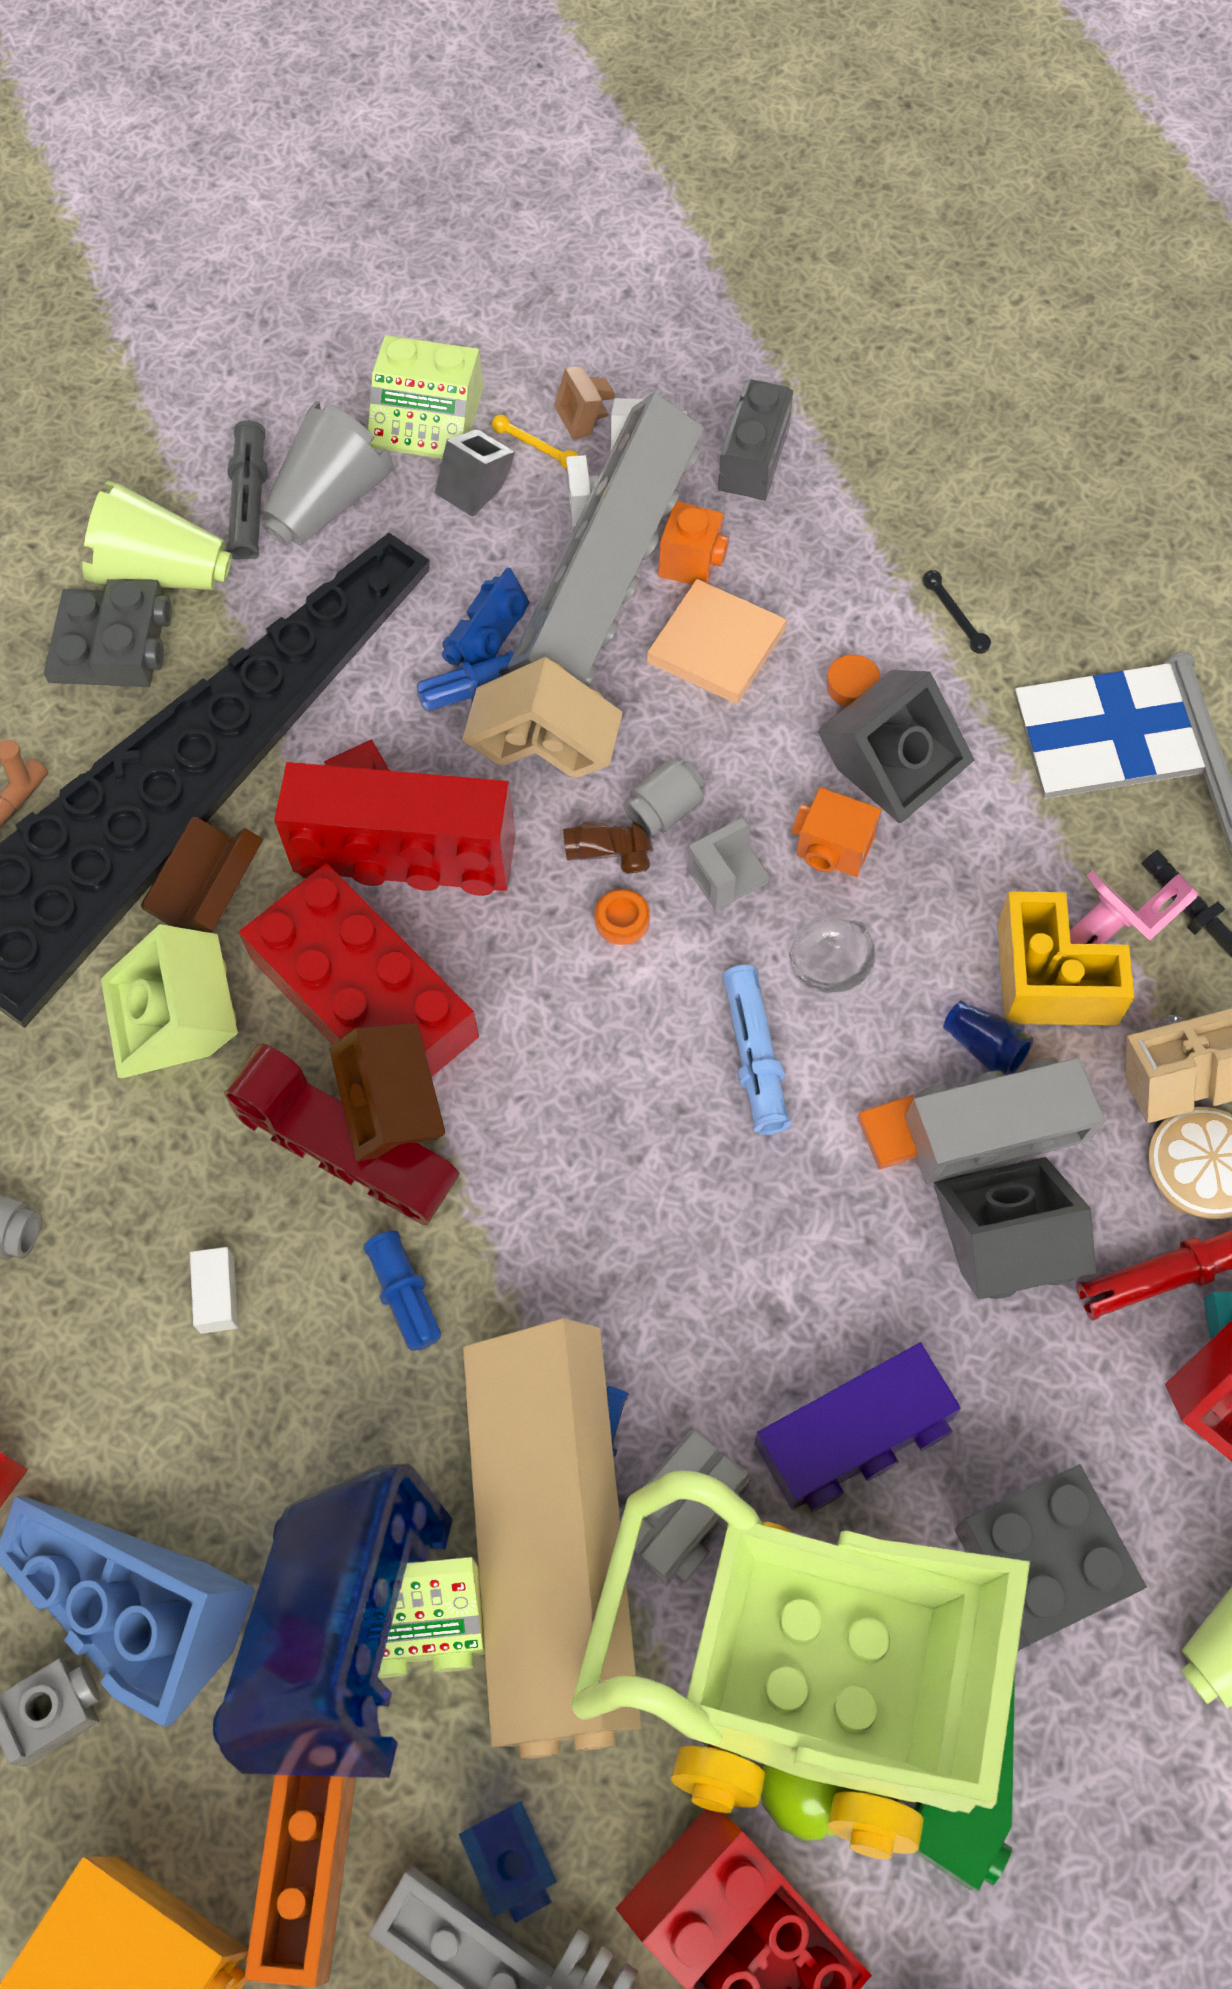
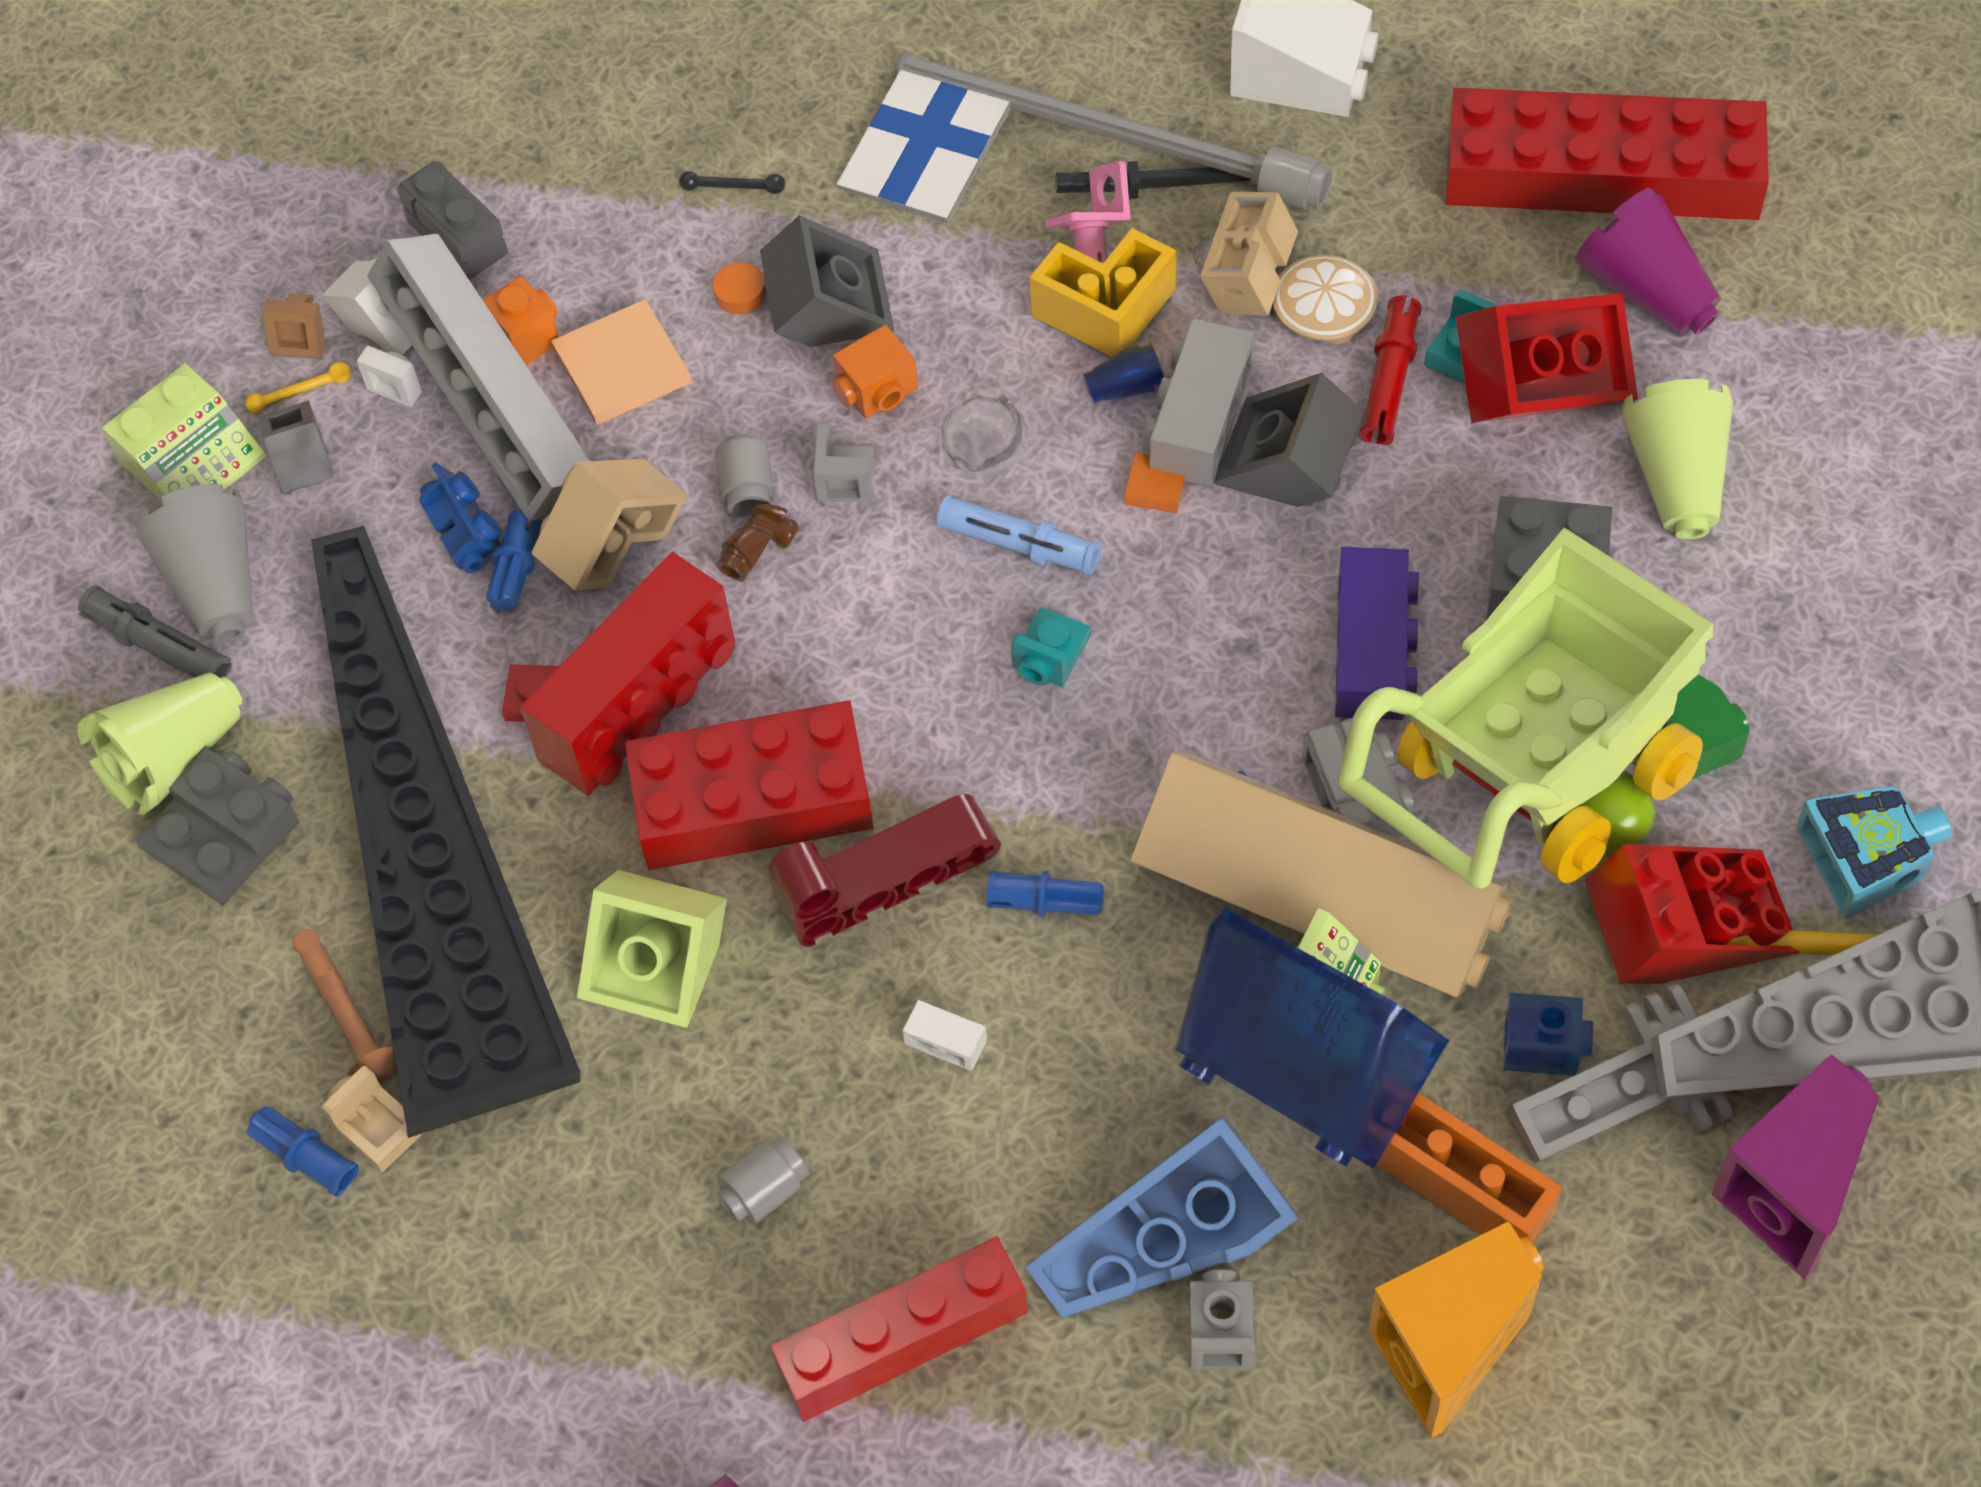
camera: 55 degrees left, 5 degrees down
reddish brown panel [141,817,264,933] -> none
reddish brown panel [329,1024,445,1162] -> none
orange tile [595,889,650,945] -> none
none -> teal bracket [1011,607,1091,687]

